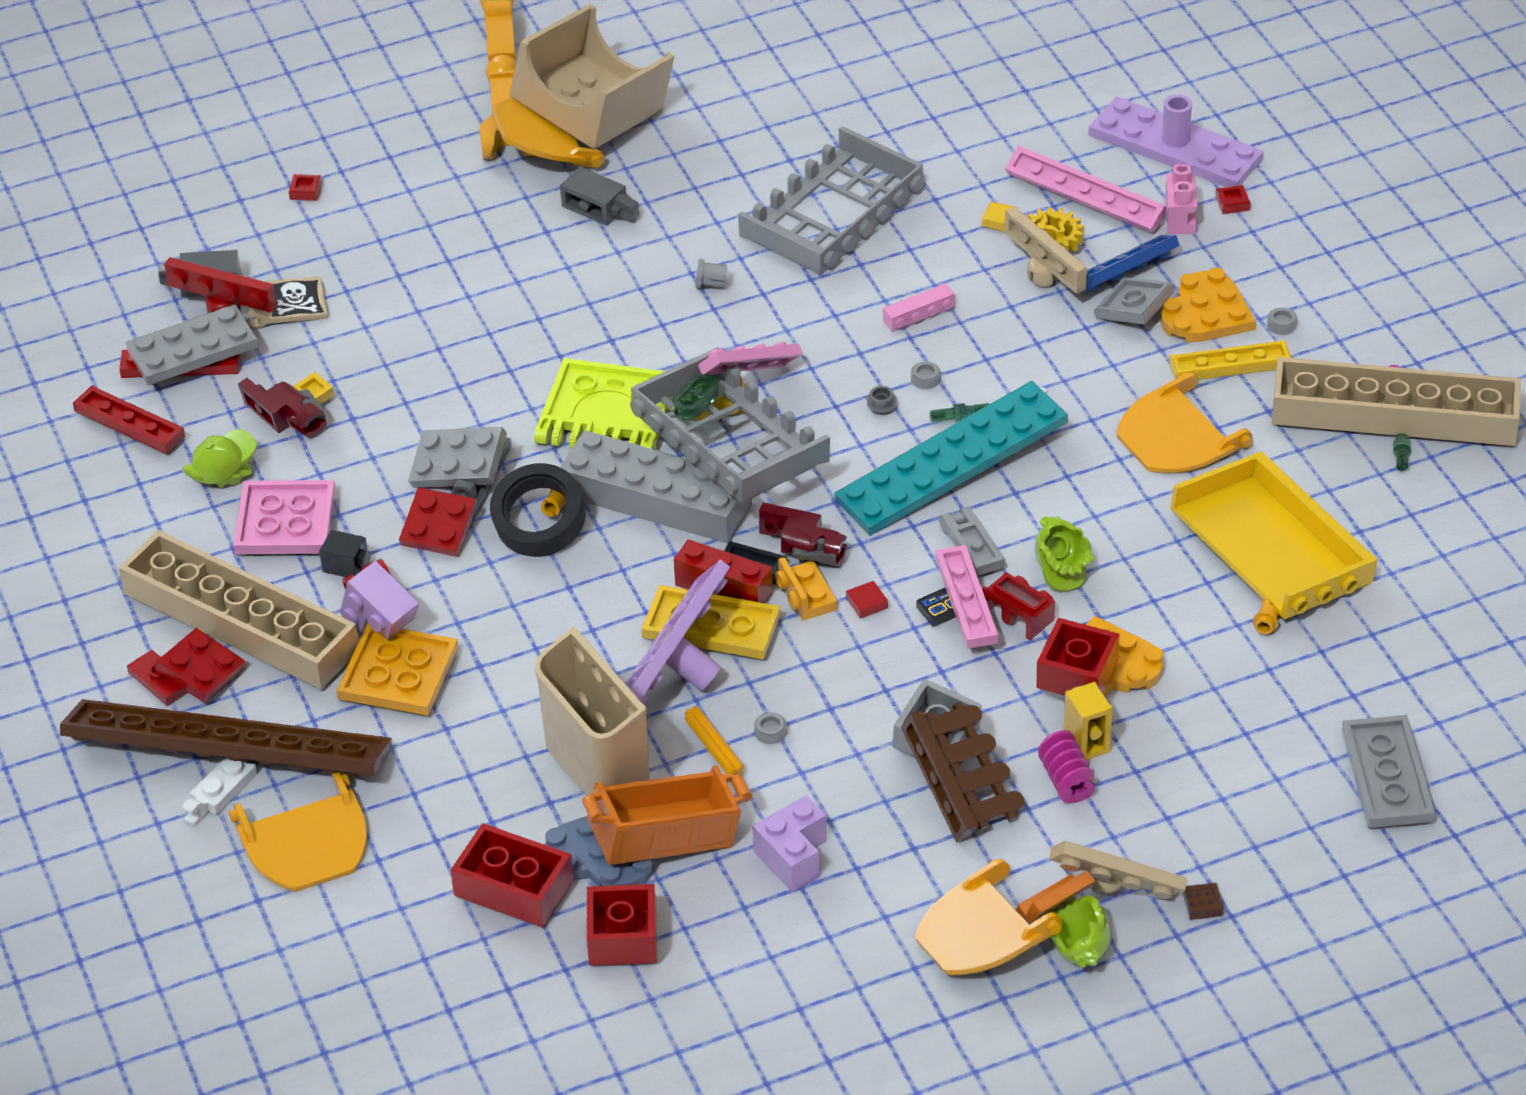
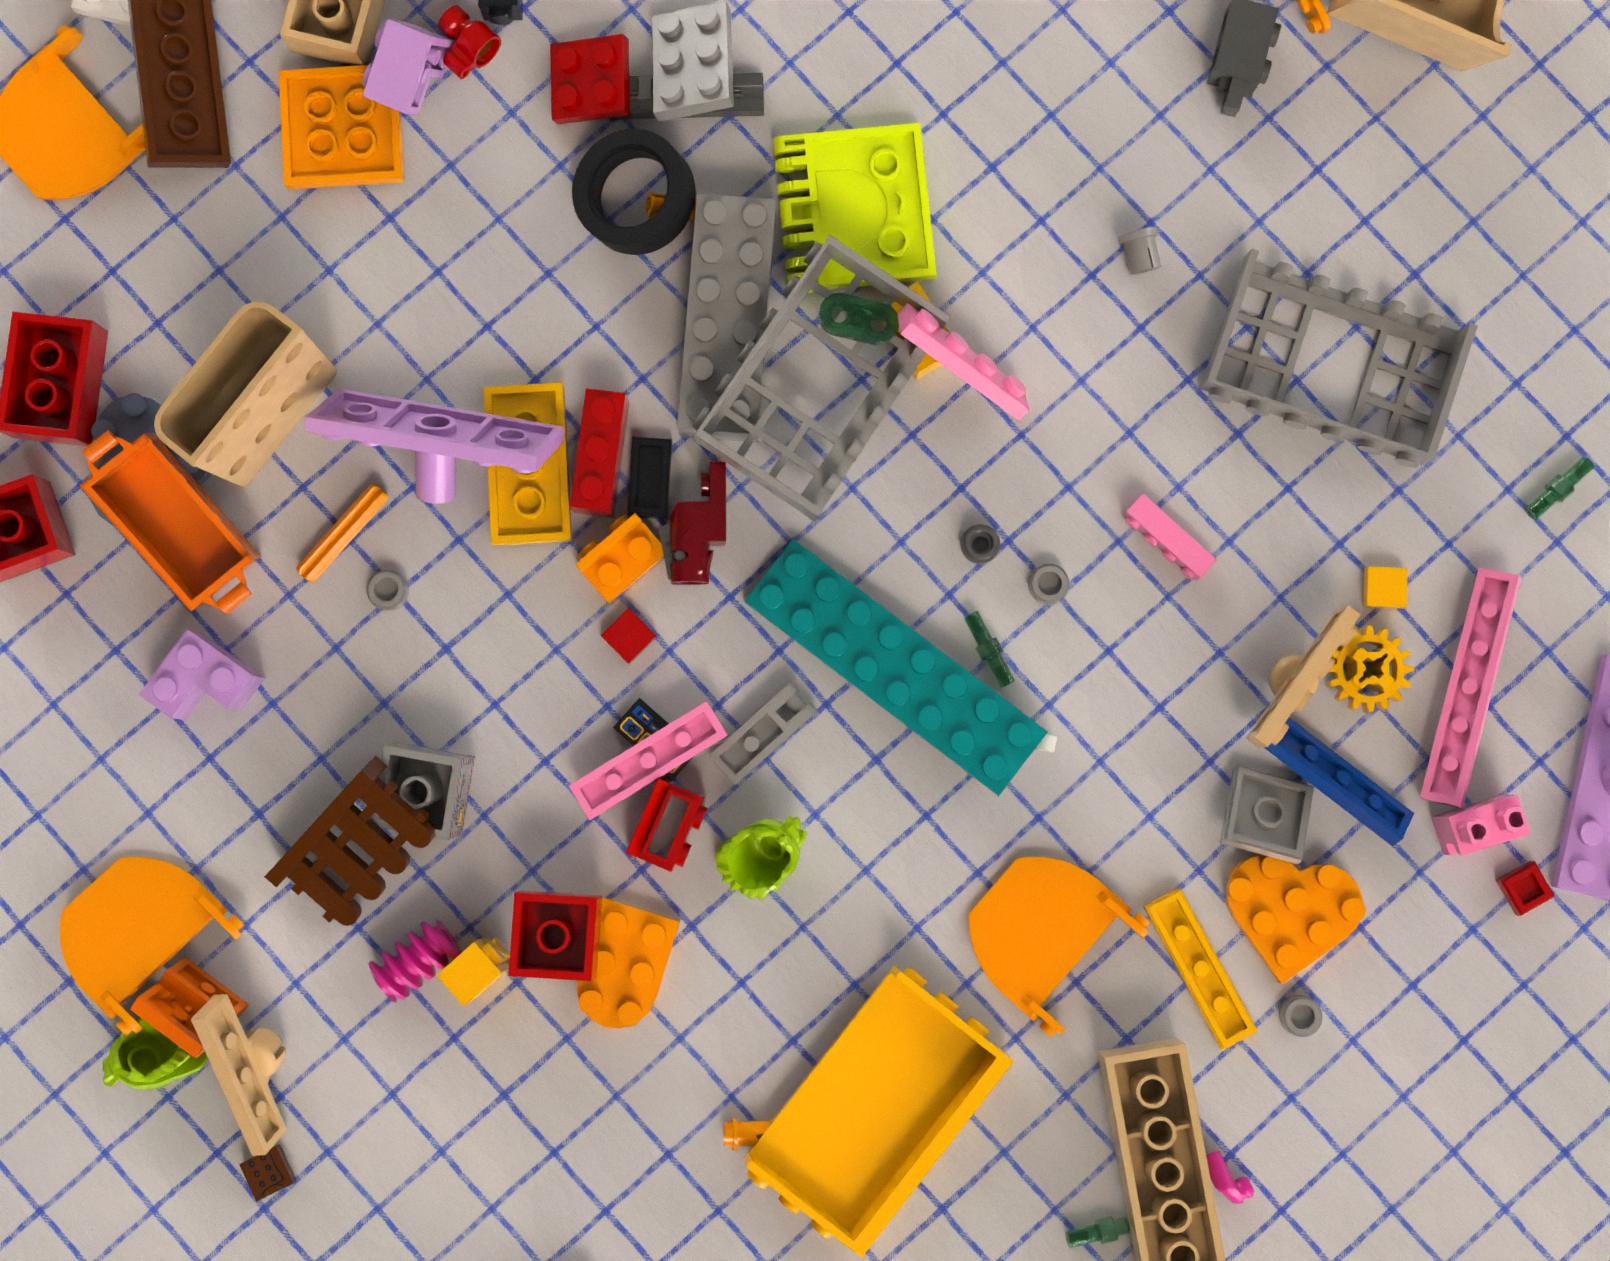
camera: 65 degrees right, 40 degrees up
none -> clear green bar [1525,457,1594,520]

